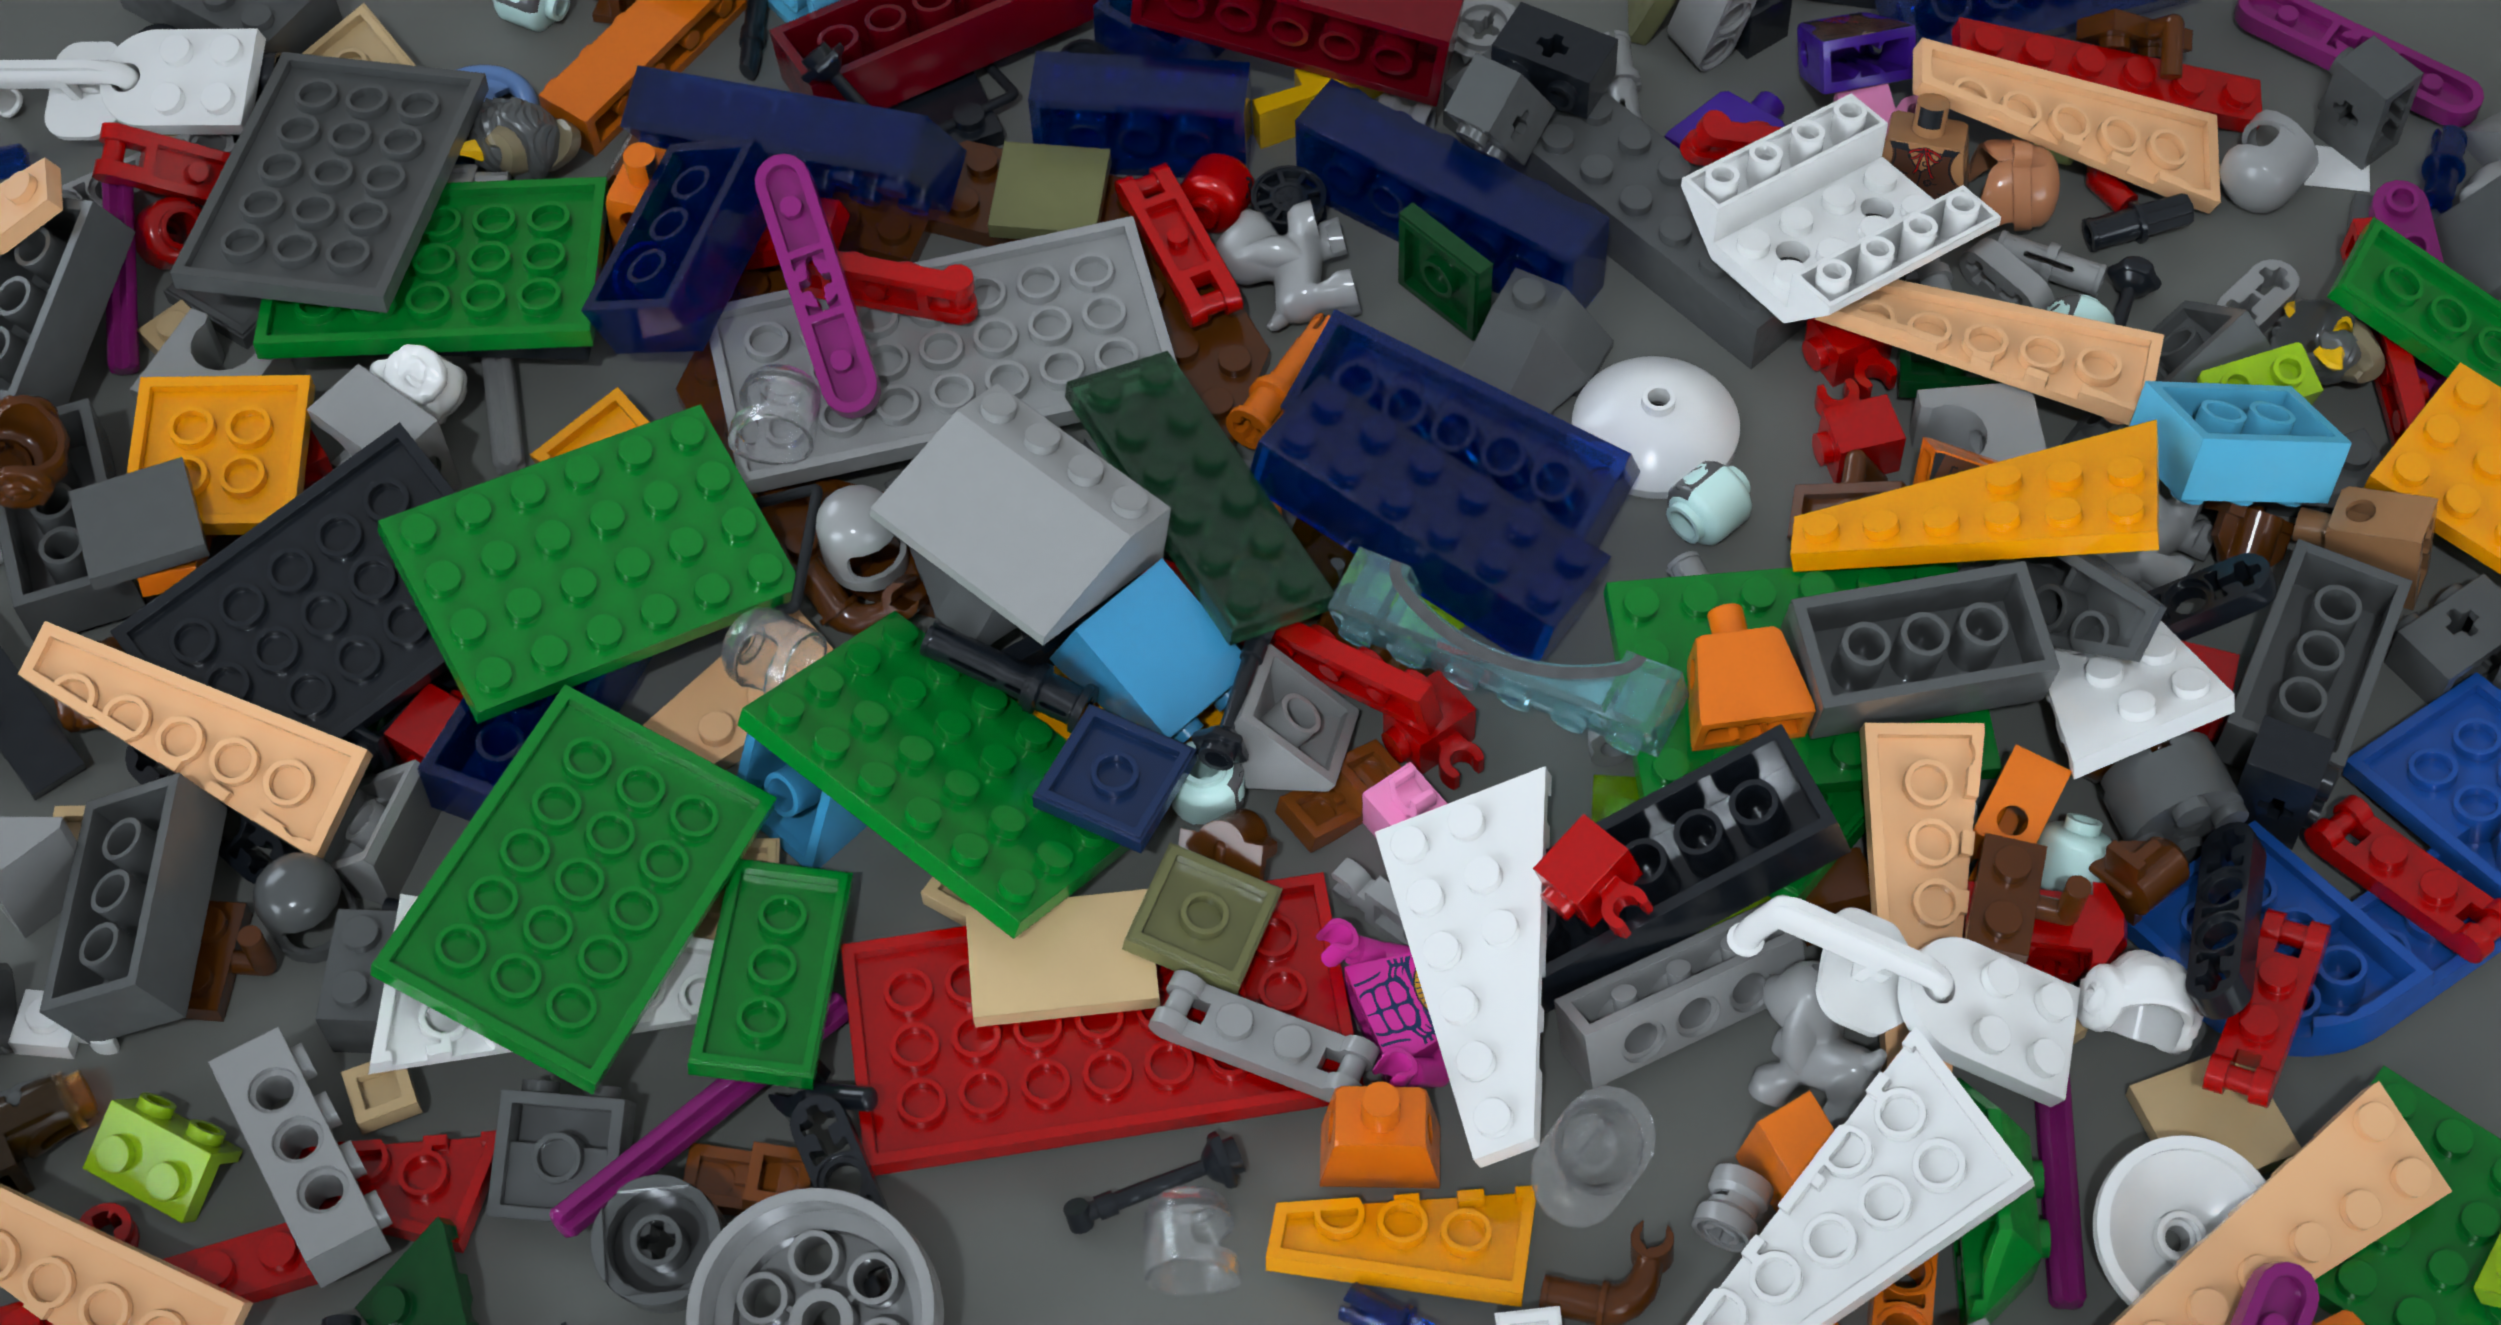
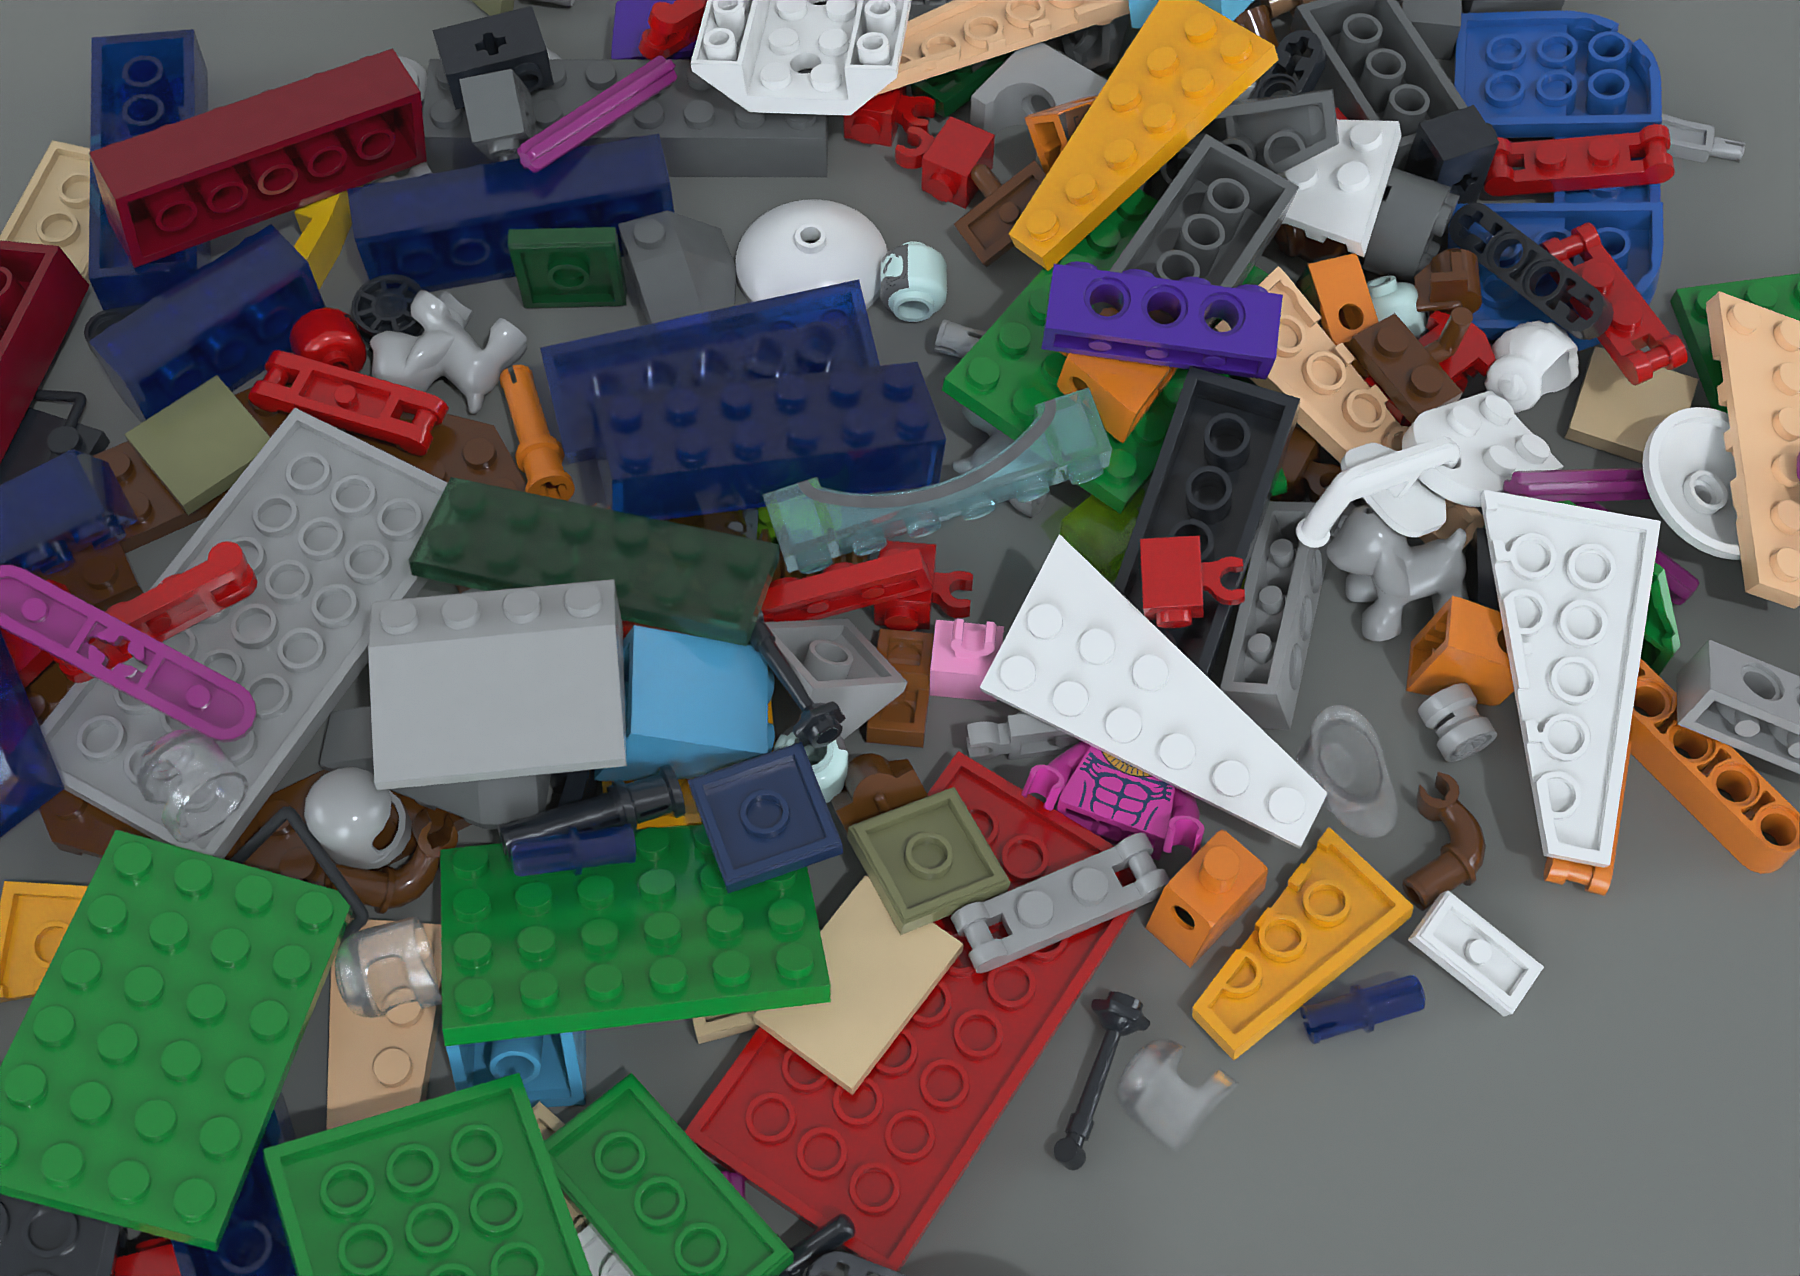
camera: 50 degrees left, 5 degrees up
none -> clear blue axle [510,824,636,877]
none -> magenta axle [517,56,677,172]
none -> dark purple brick [1041,261,1283,380]
none -> magenta axle [1503,468,1651,502]

